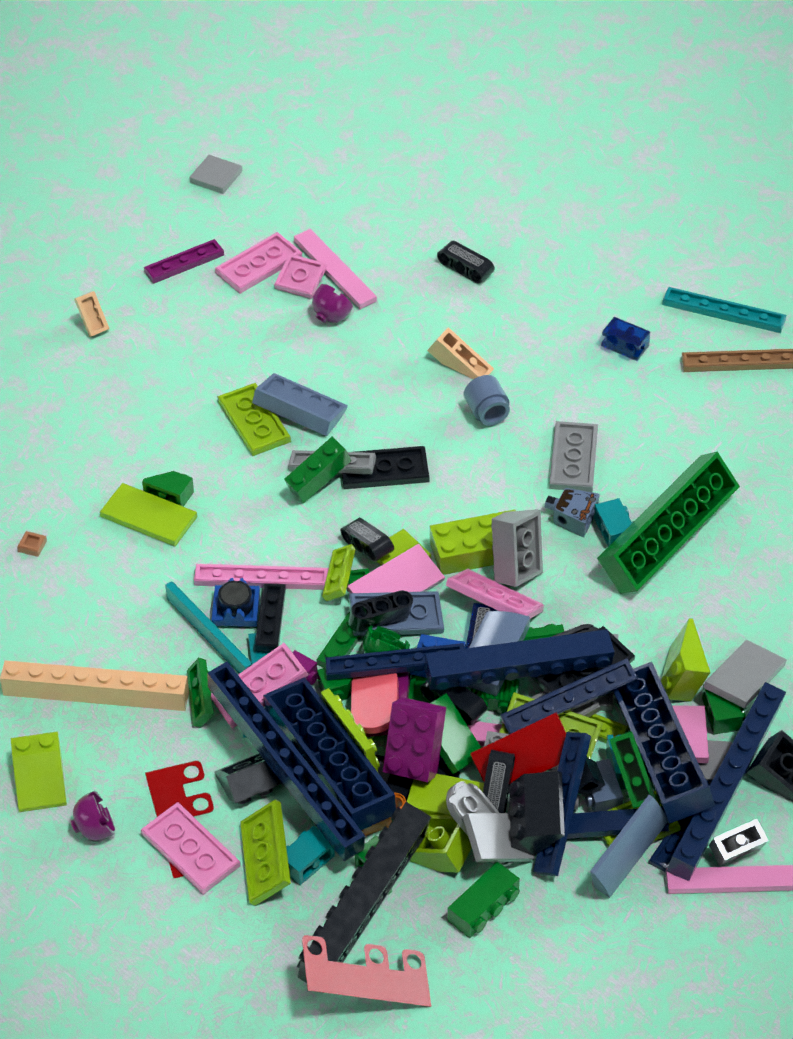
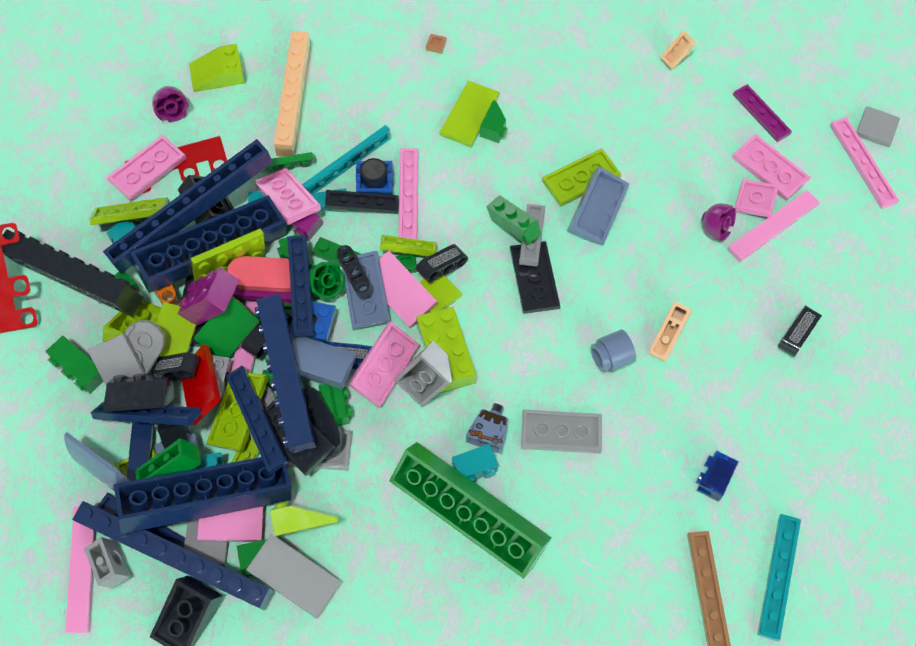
camera: 85 degrees right, 15 degrees up
none -> bright pink tile [830,117,899,209]

